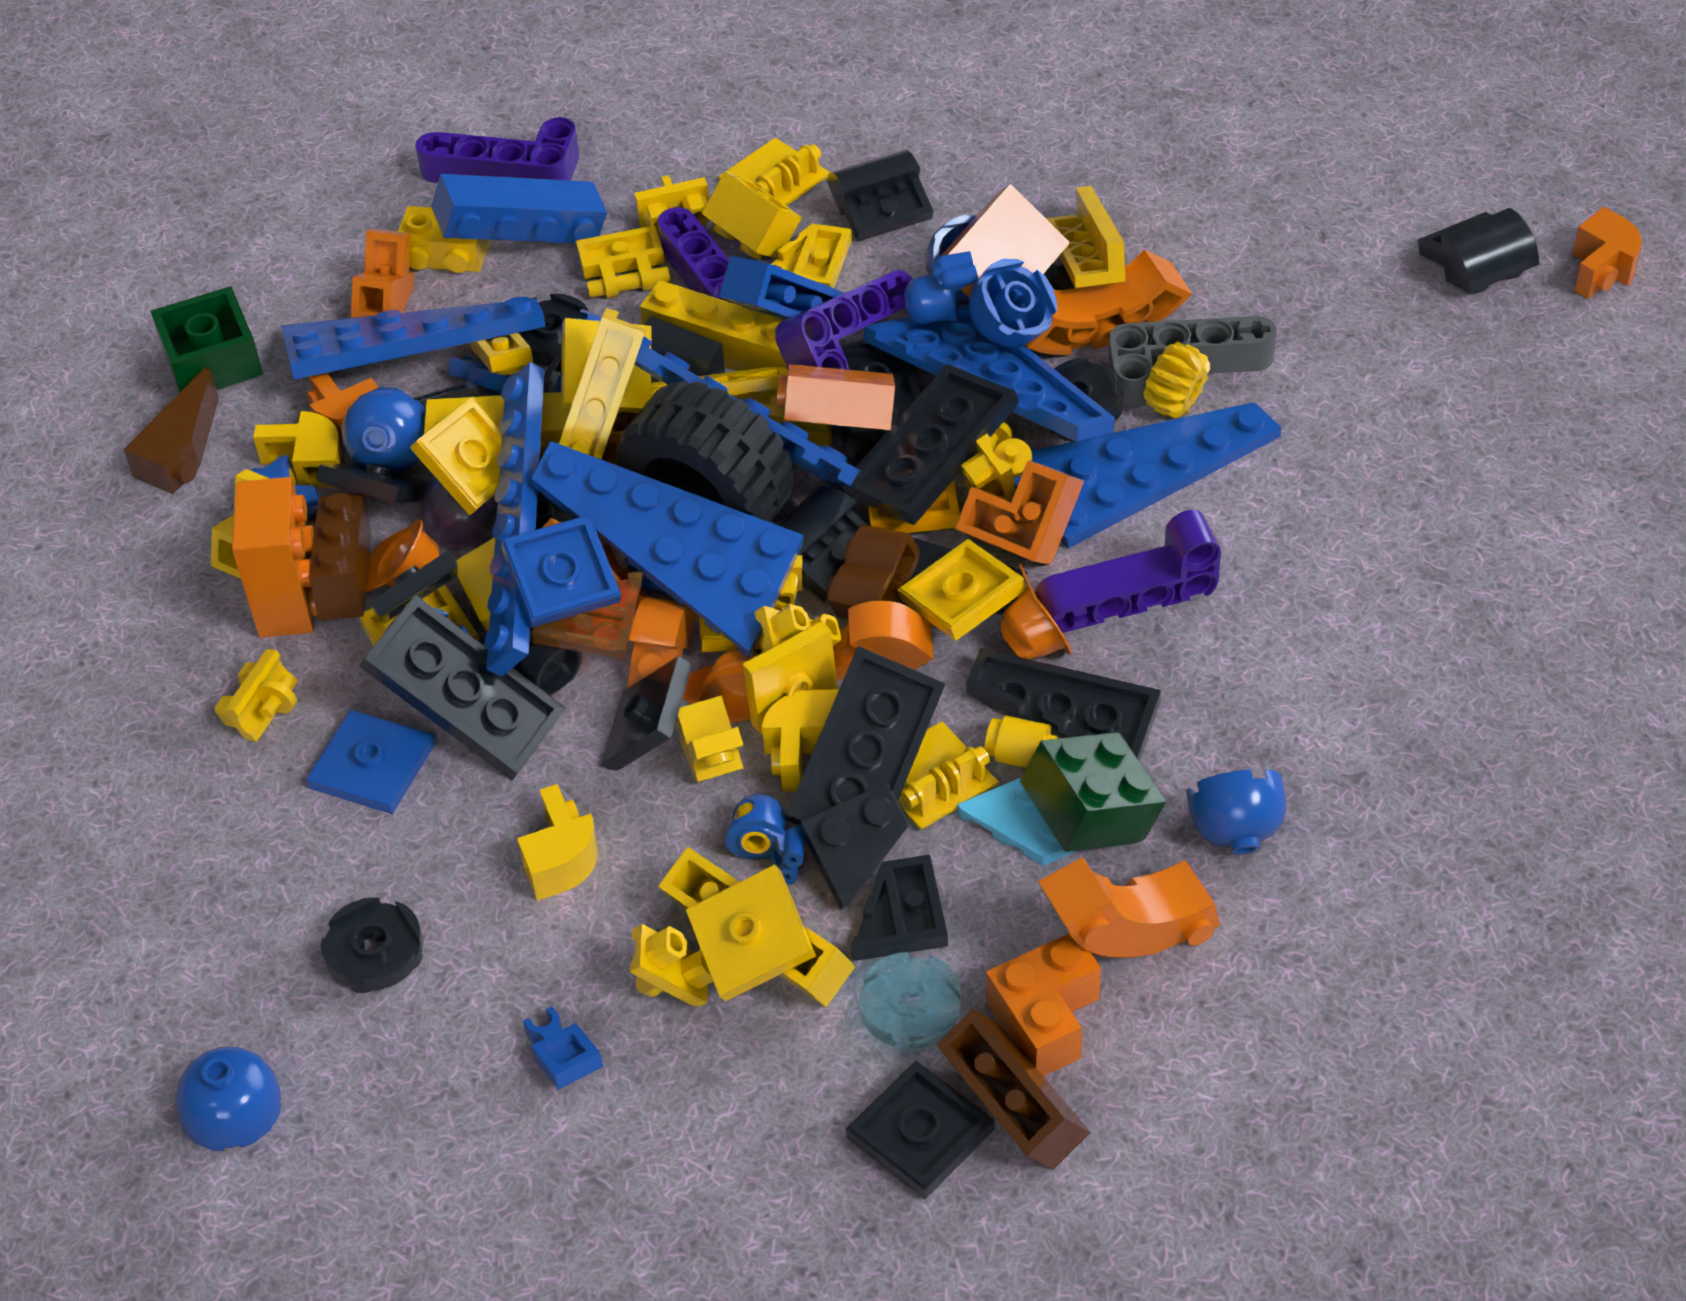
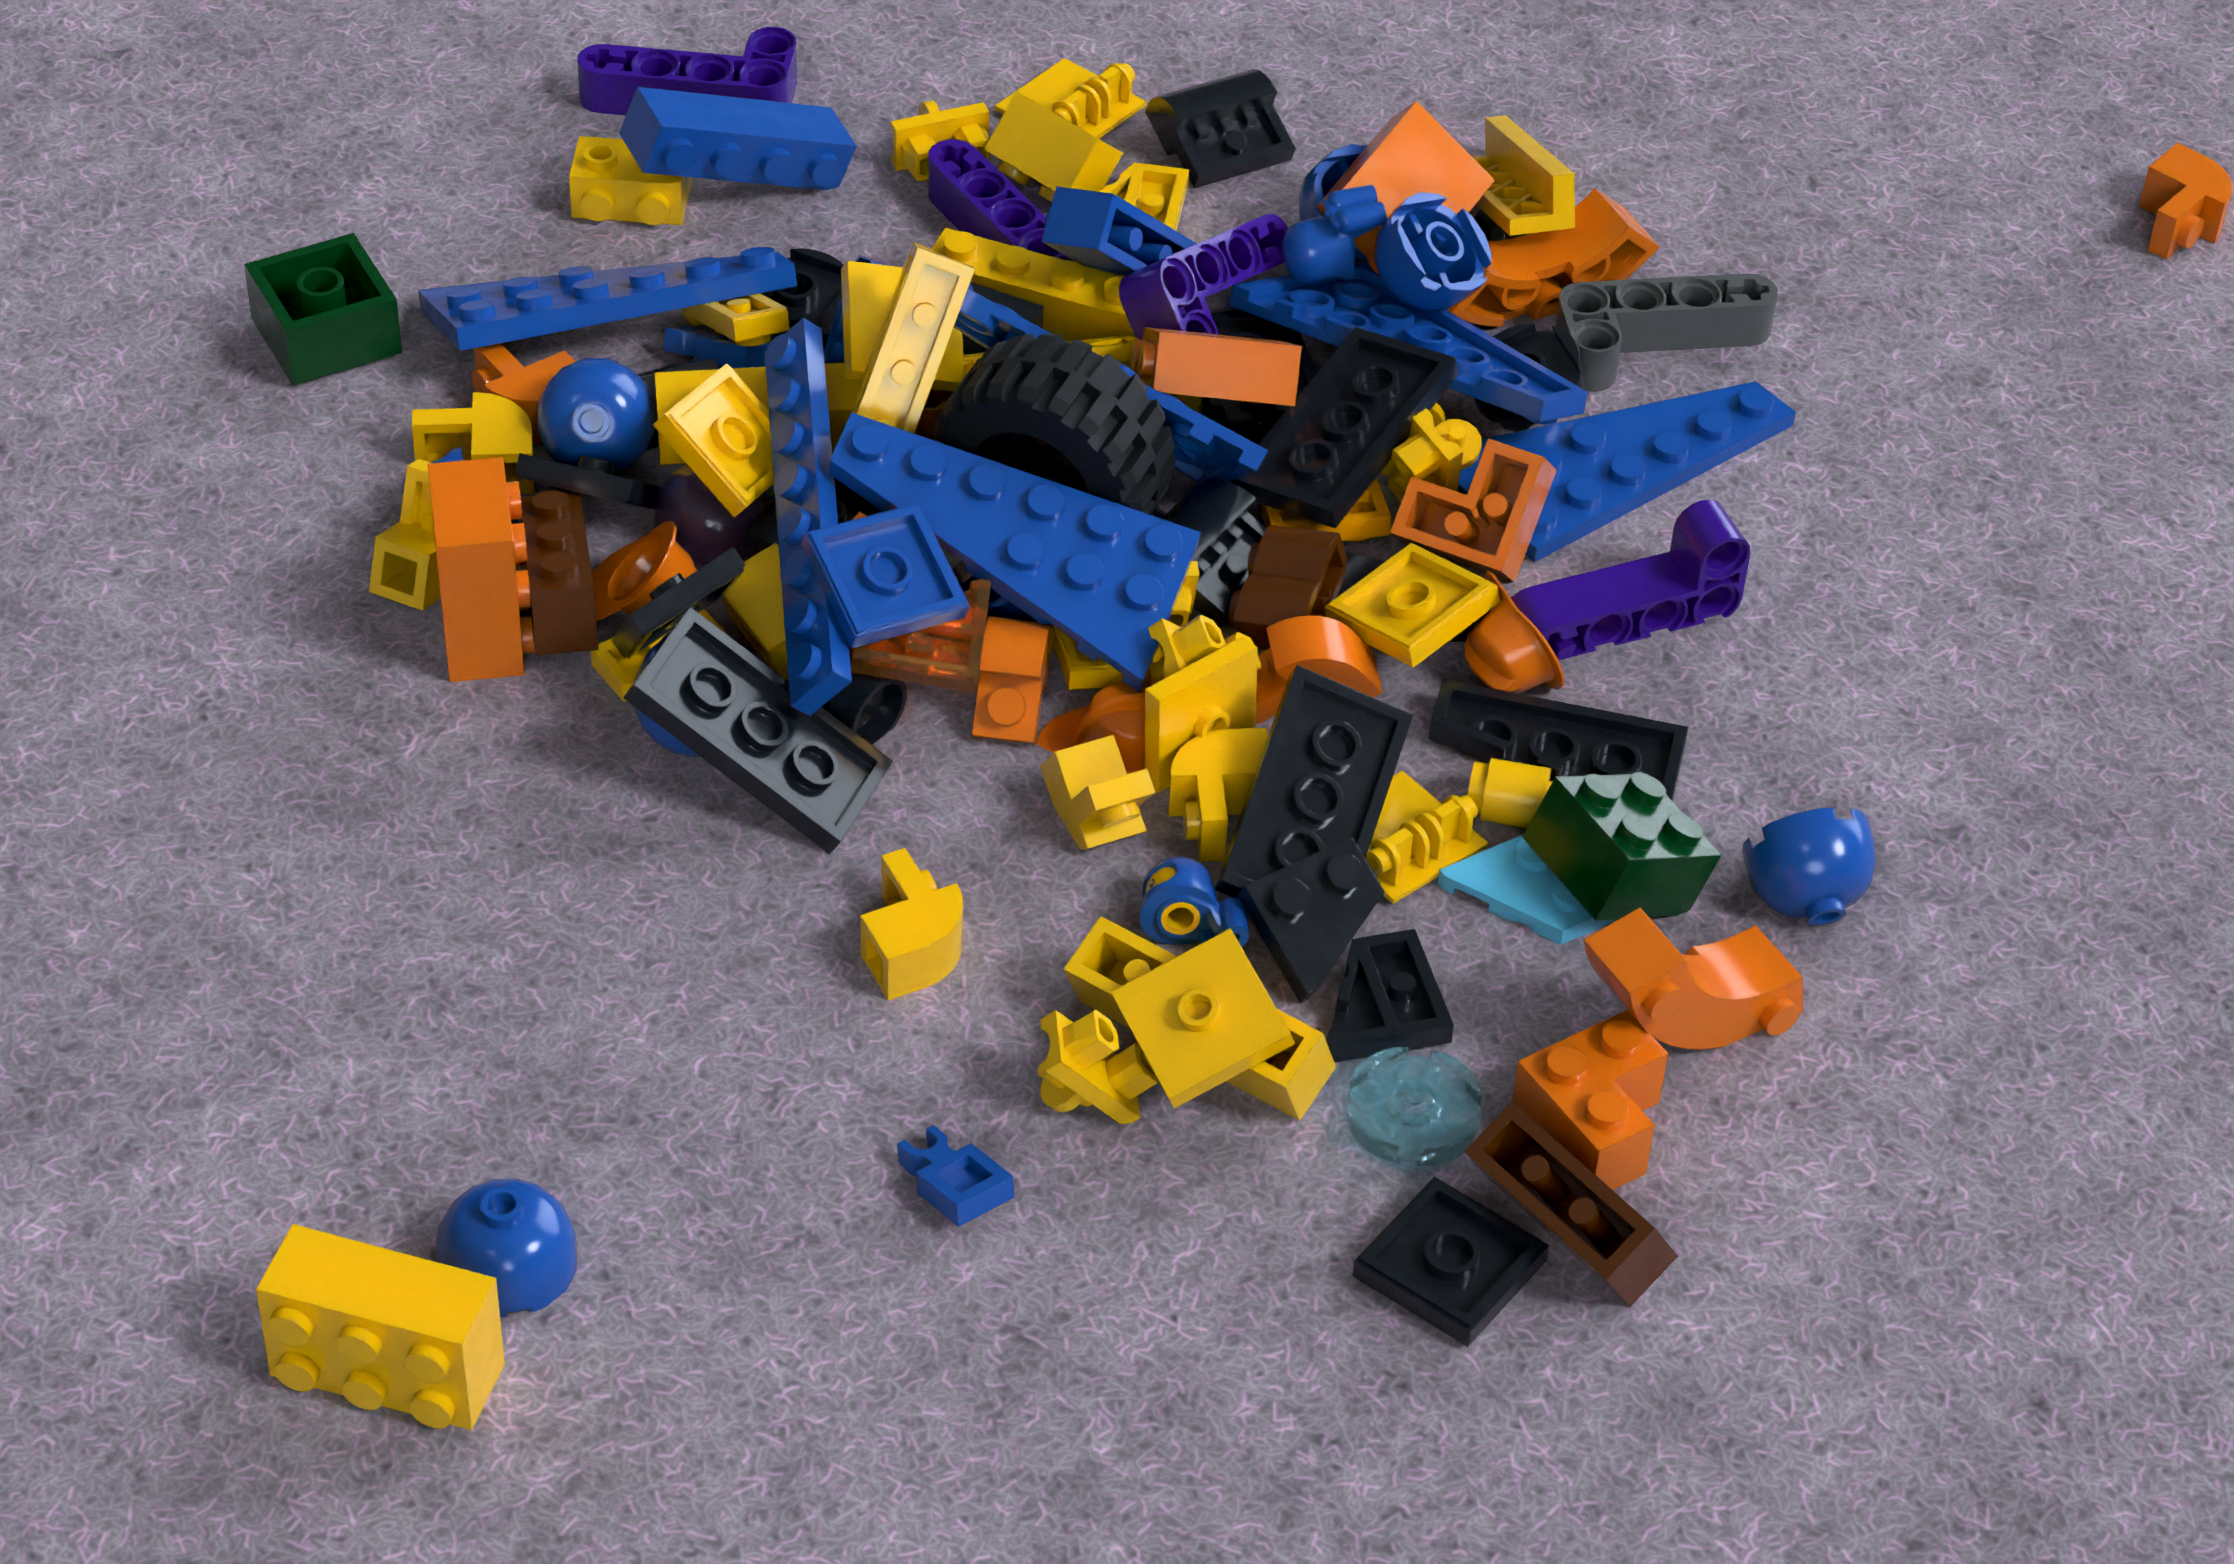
camera: 10 degrees left, 5 degrees down
reddish brown slope [124,368,219,494] -> none
yellow hips [215,649,298,742] -> none
blue plate [306,710,436,814] -> none
black plate [321,898,424,993] -> none
orange brick [351,229,415,318] -> none
yellow plate [576,225,671,299] -> none
black plate [601,656,691,771] -> none
yellow gear [1143,342,1210,419] -> none
black brick [1418,208,1540,293] -> none
none -> yellow brick [256,1224,505,1430]

